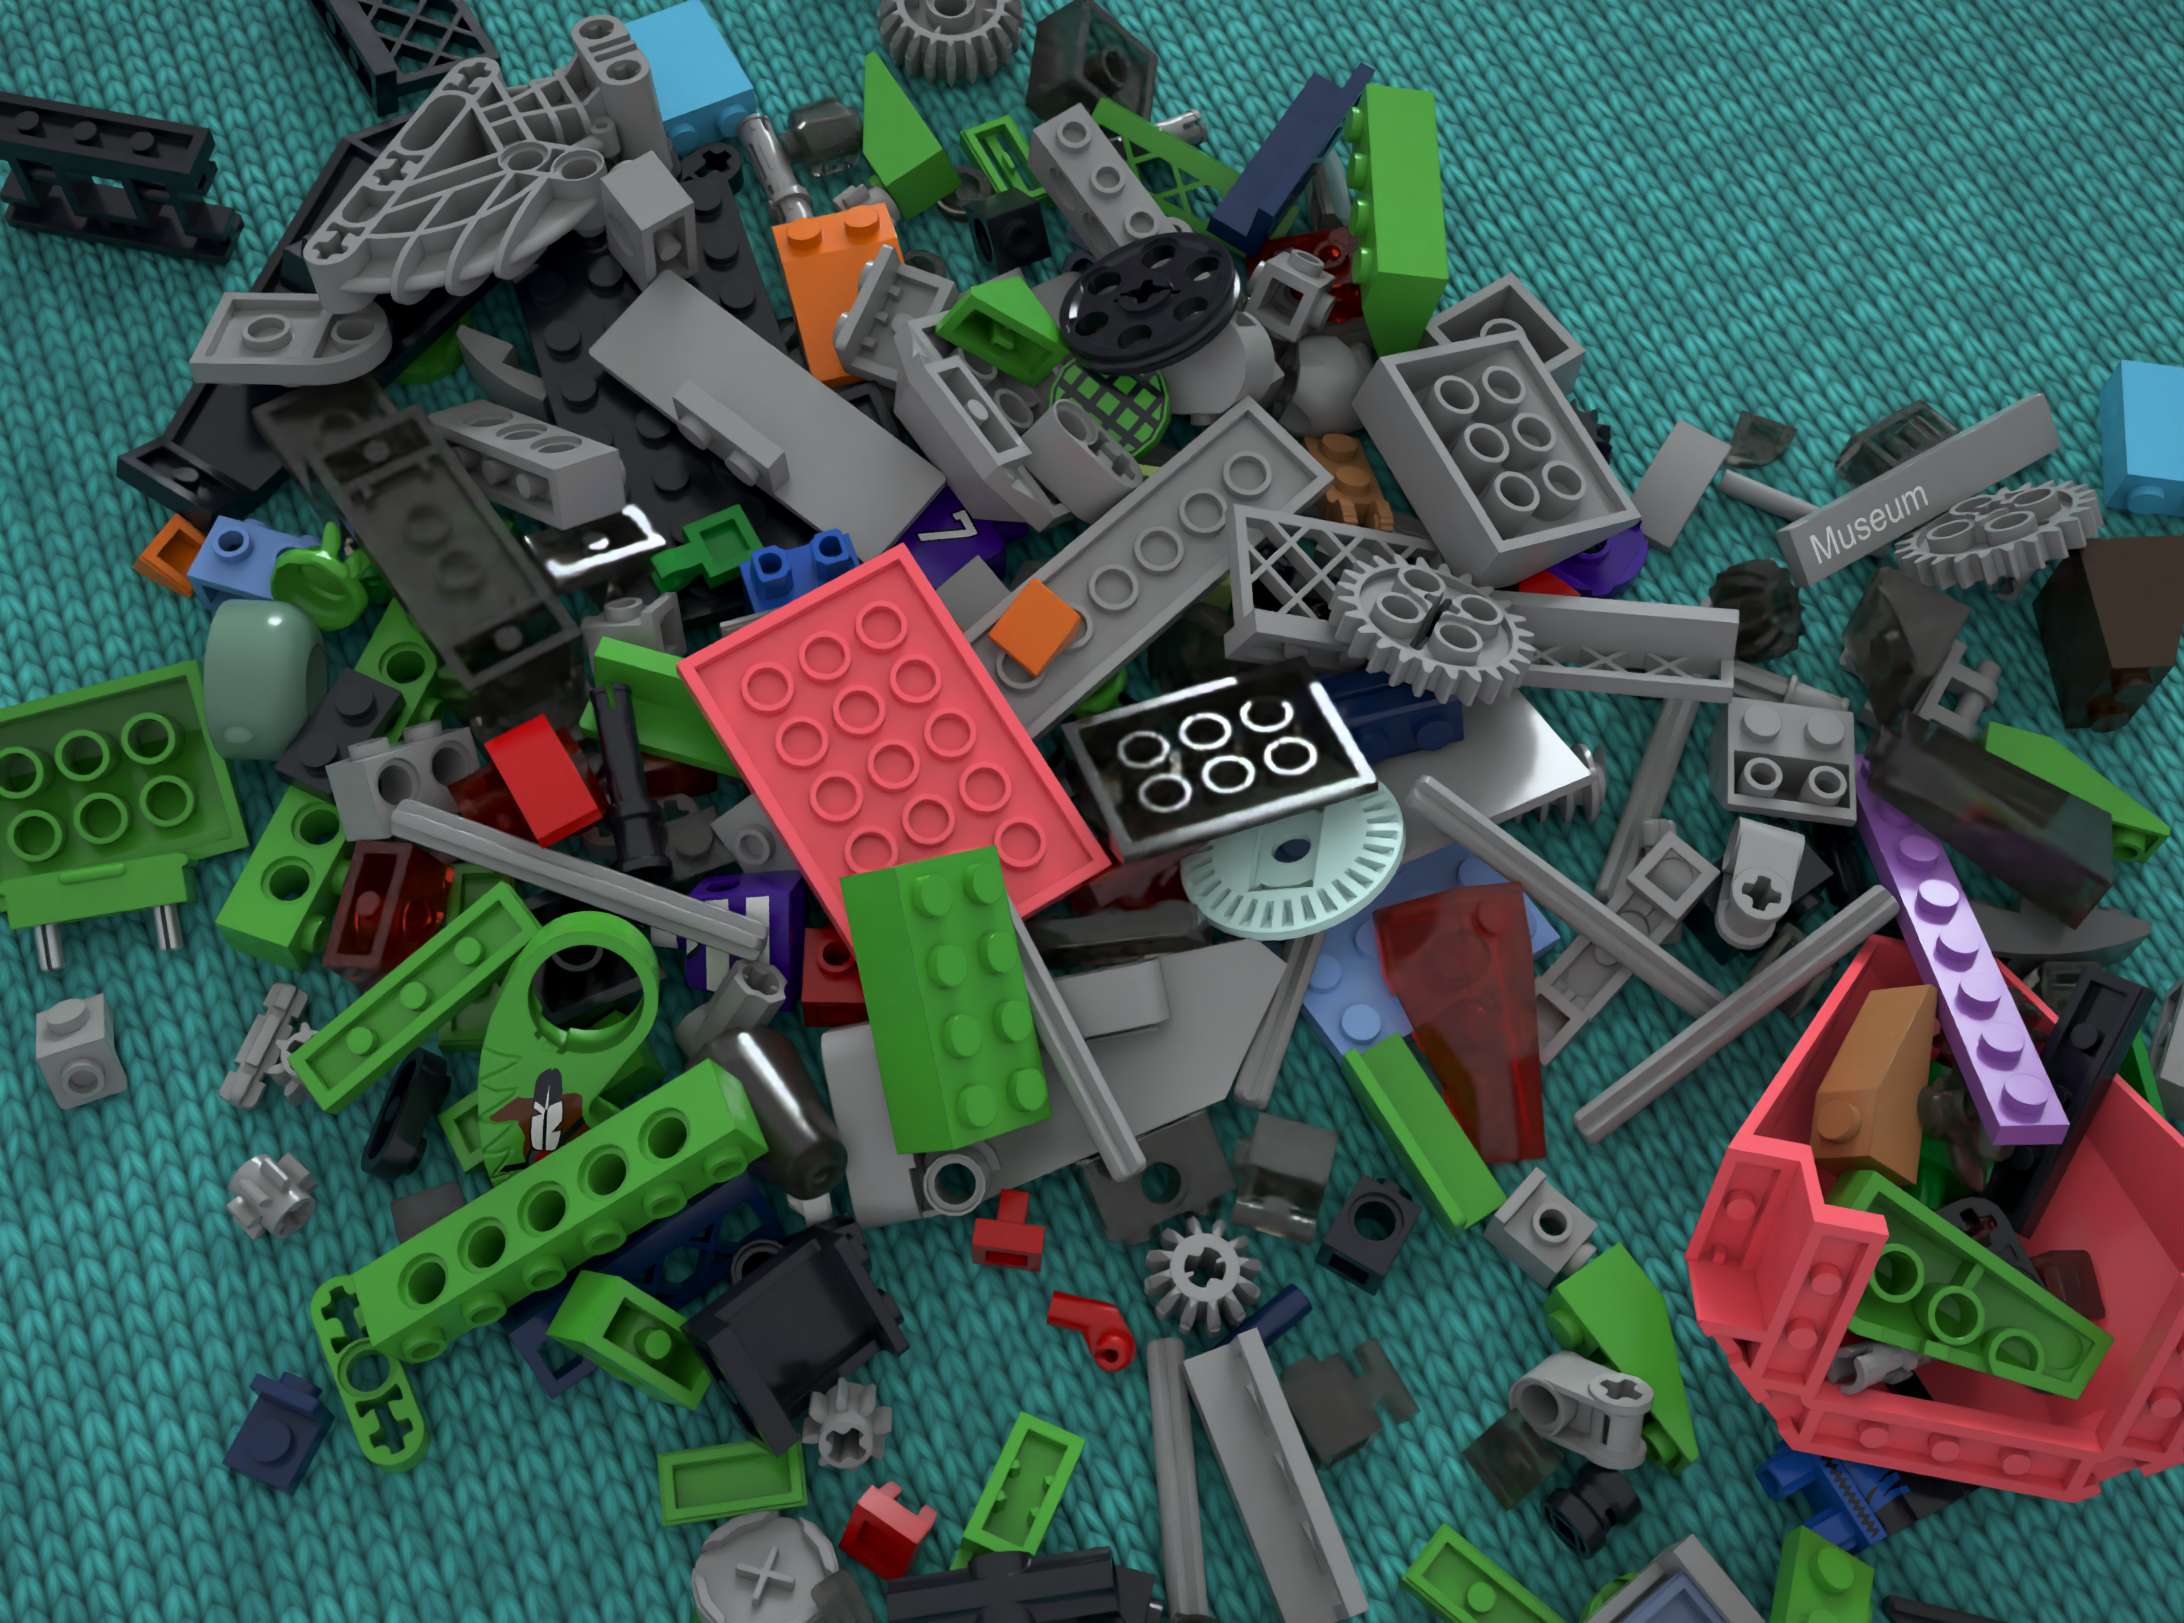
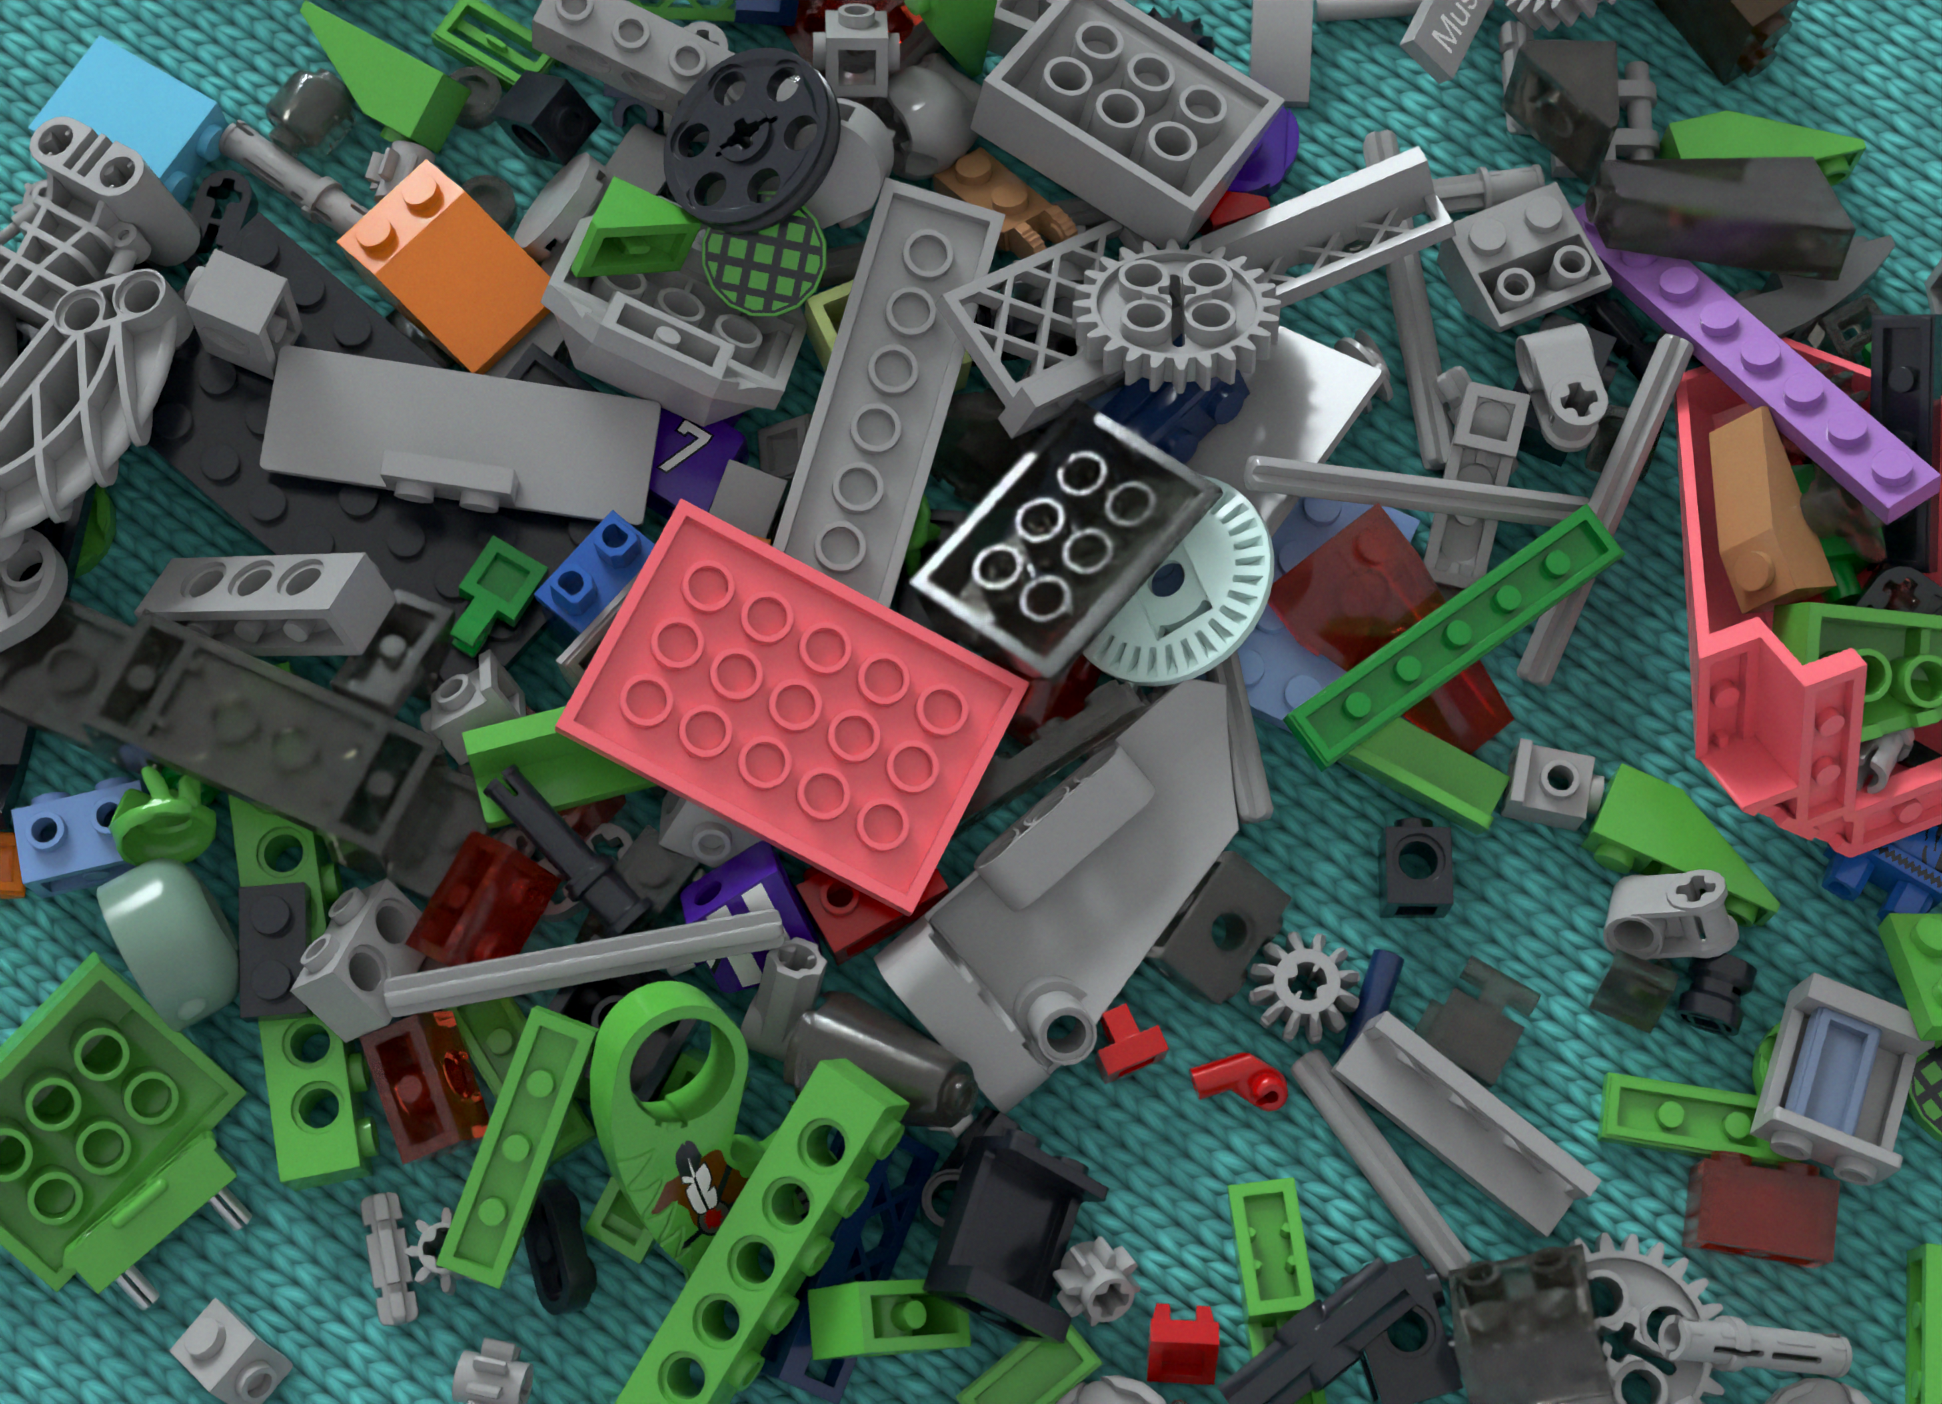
camera: 25 degrees left, 10 degrees up
clear smoke slope [390,1180,468,1245] -> none
light grey slope [456,324,556,426] -> none
red slope [484,713,603,849] -> none
light grey bracket [832,244,958,391] -> none
bright green brick [839,845,1054,1155] -> none
orange slope [988,578,1081,679] -> none
light grey axle [1006,891,1146,1182] -> none
light grey beam [1020,399,1143,524] -> none
clear smoke brick [1229,1111,1339,1246] -> none
clear smoke gear [1709,558,1806,664] -> none
none -> green tile [1282,504,1626,772]

